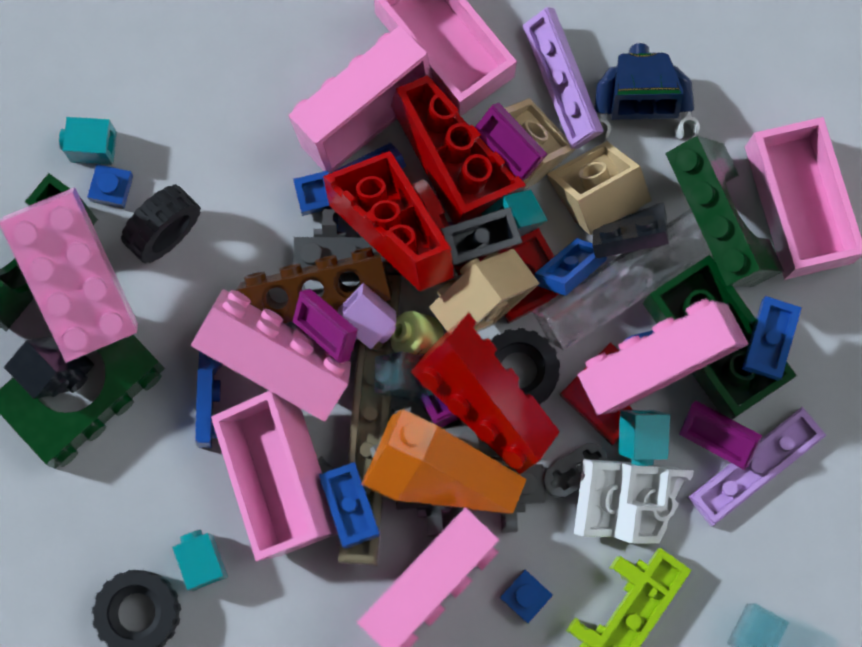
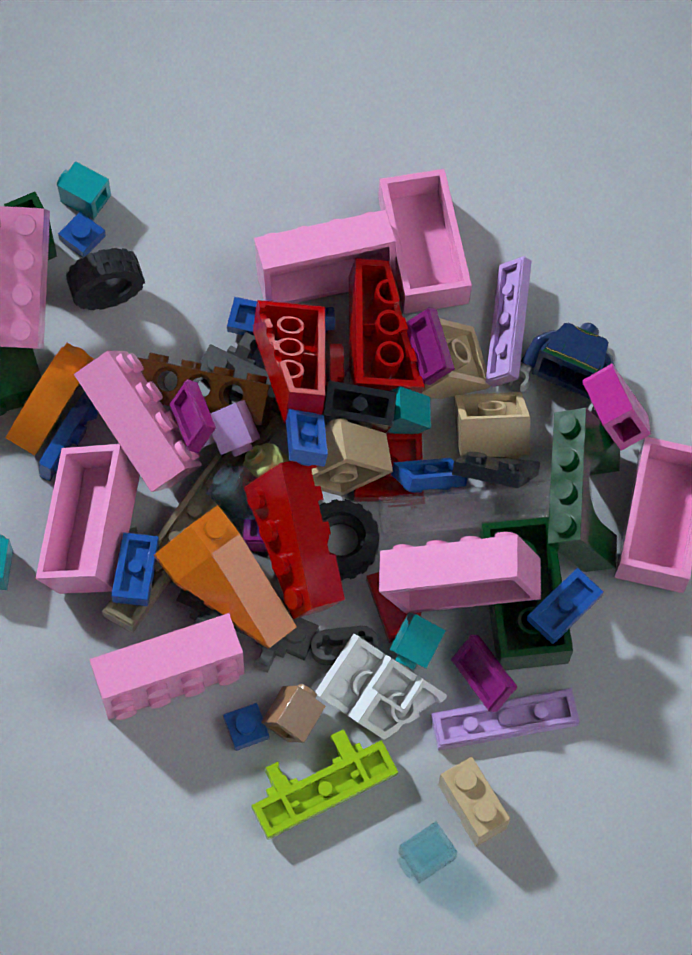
camera: 25 degrees right, 10 degrees down
none -> orange arch [5,342,95,456]
none -> medium nougat brick [261,684,326,743]
none -> blue plate [286,409,328,467]
none -> tan brick [438,757,510,847]
none -> dark pink slope [583,363,651,451]

